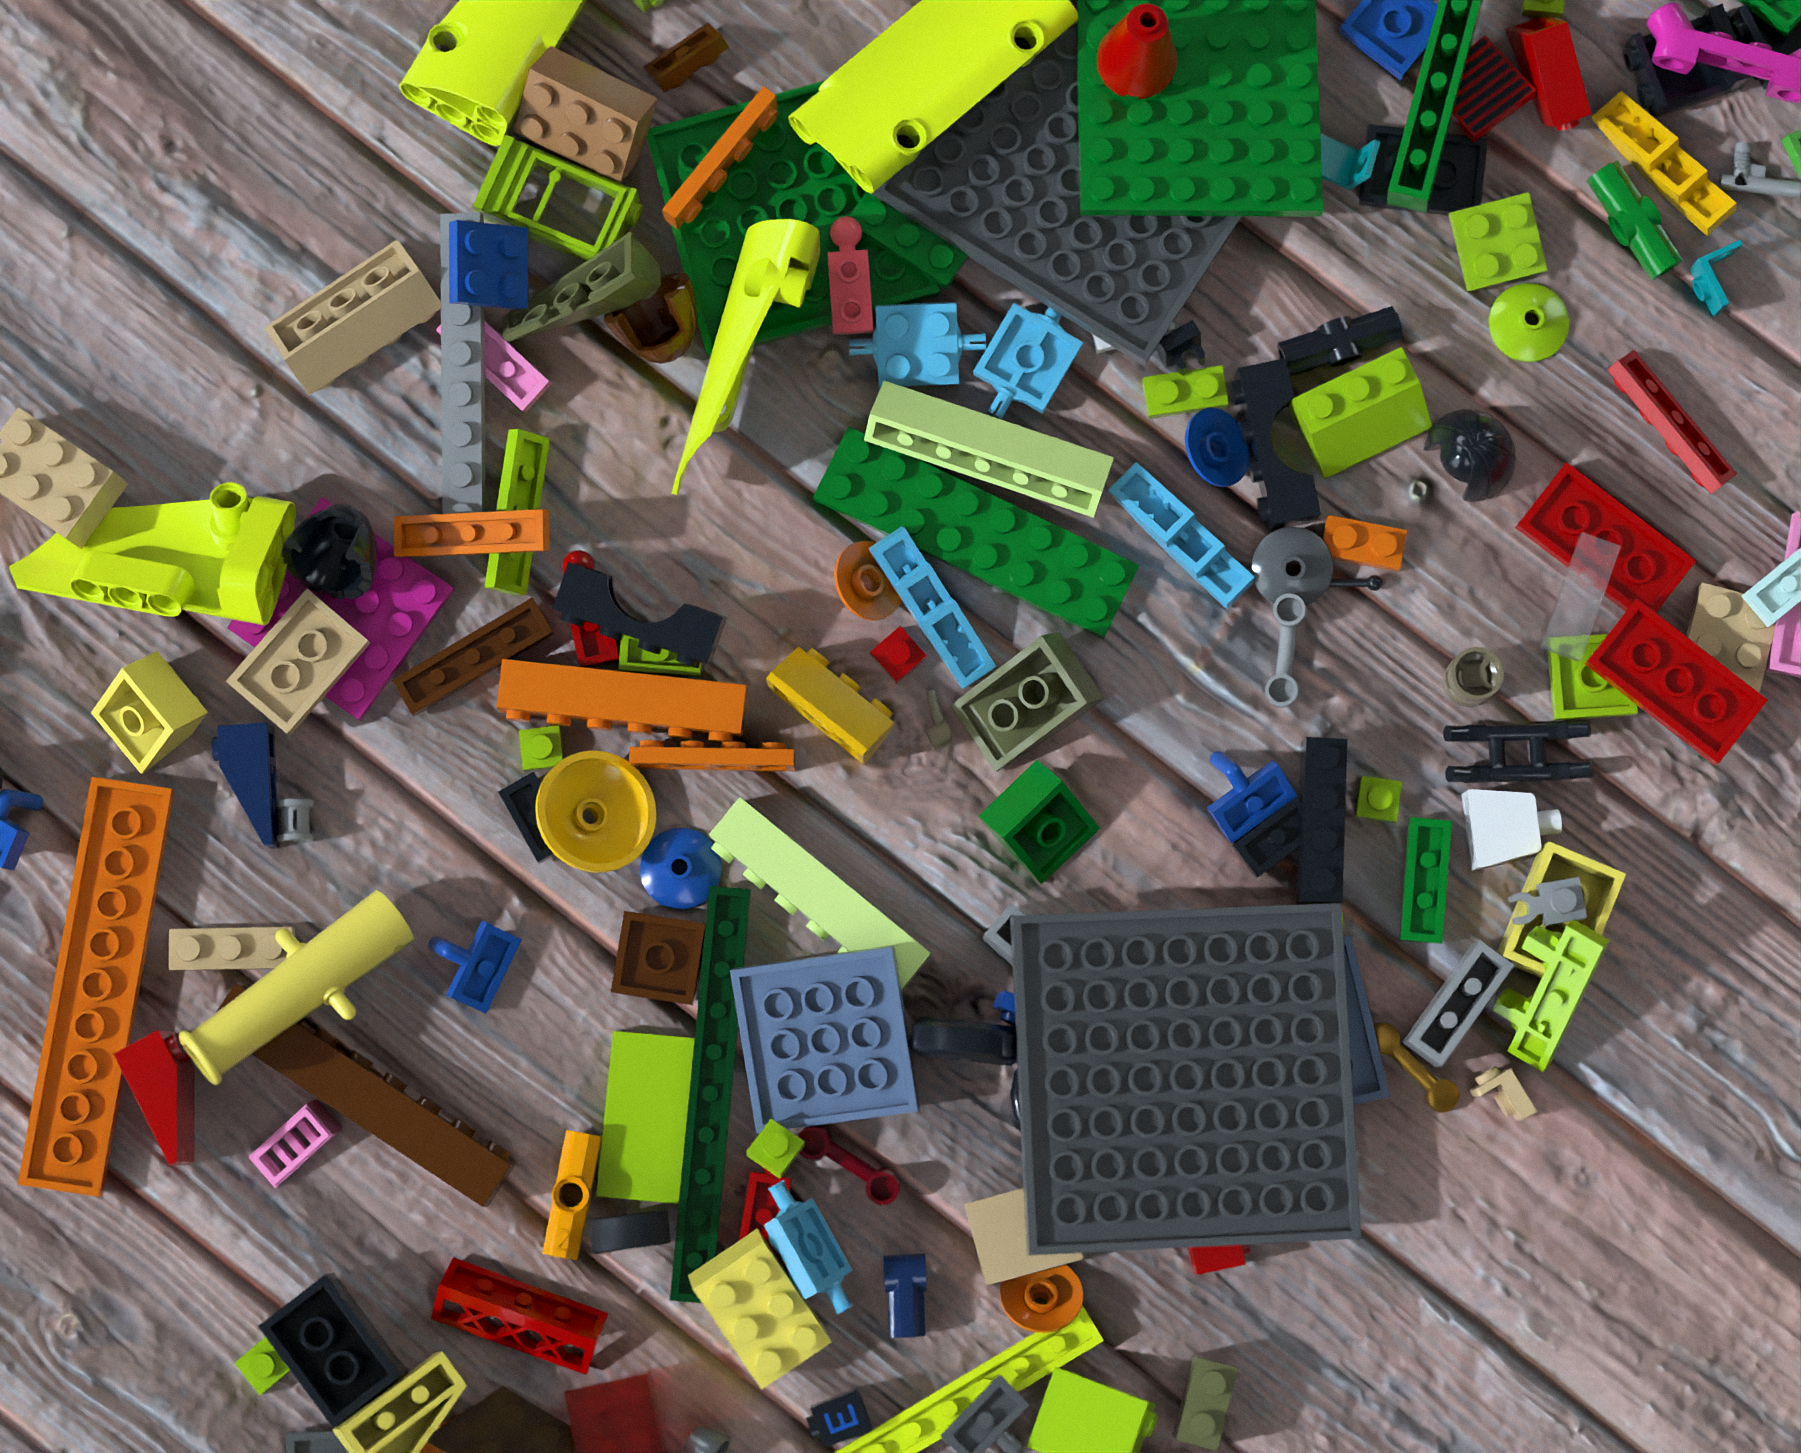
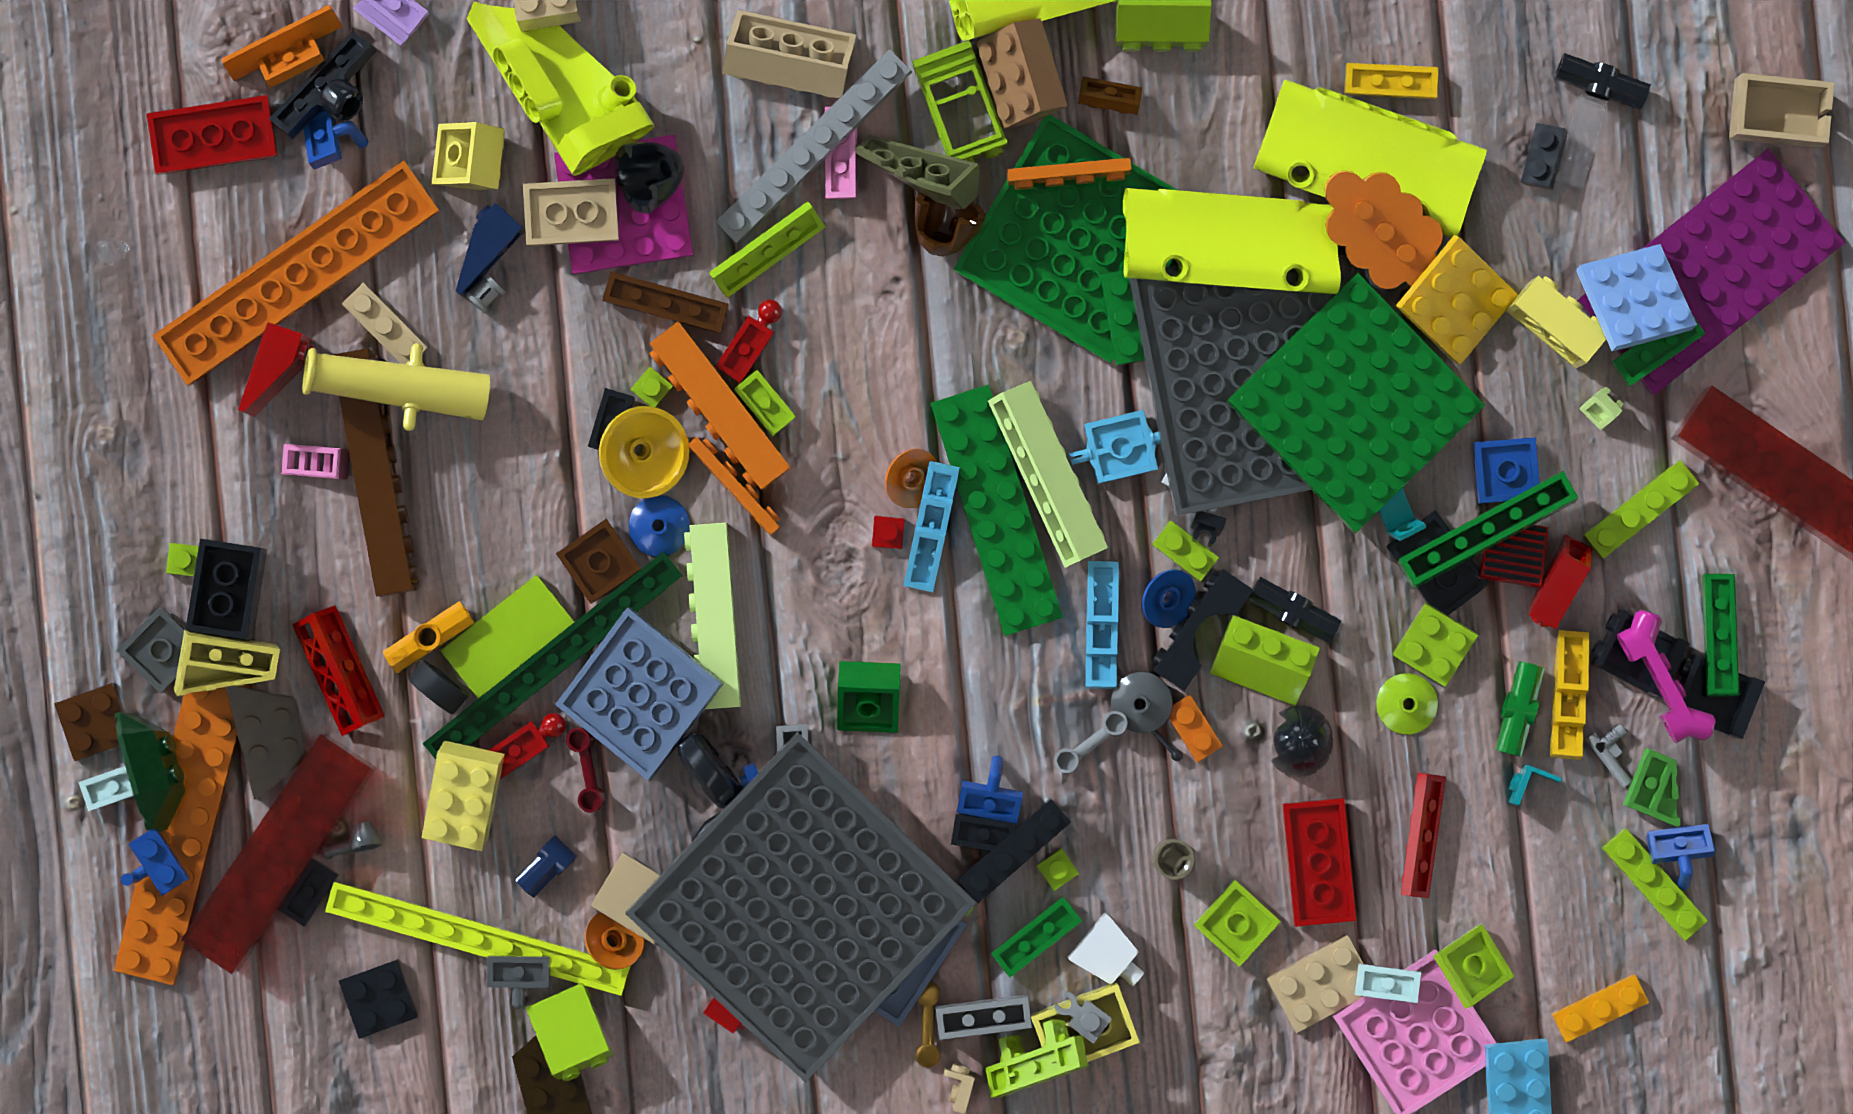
camera: 40 degrees right, 5 degrees up
orange plate [394,509,550,558] -> none
blue plate [428,921,522,1014] -> none
blue plate [449,220,528,310] -> none
black arch [552,562,727,668] -> none
neon yellow panel [671,219,820,495] -> none
lime plate [746,1119,805,1179] -> none
medium azure plate [764,1180,853,1314] -> none
yellow slope [766,646,895,765] -> none
black brick [806,1387,873,1448] -> none
coral plate [827,216,873,335] -> none
medium azure plate [849,302,986,387] -> none
dark tan hand [925,690,952,750] -> none
olive slope [951,632,1105,772] -> none
red cone [1097,4,1177,99] -> none
olive brick [1173,1354,1238,1451] -> none
black piece [1443,721,1594,783] -> none
clear tile [1540,532,1621,662] -> none
red plate [1584,599,1768,765] -> none

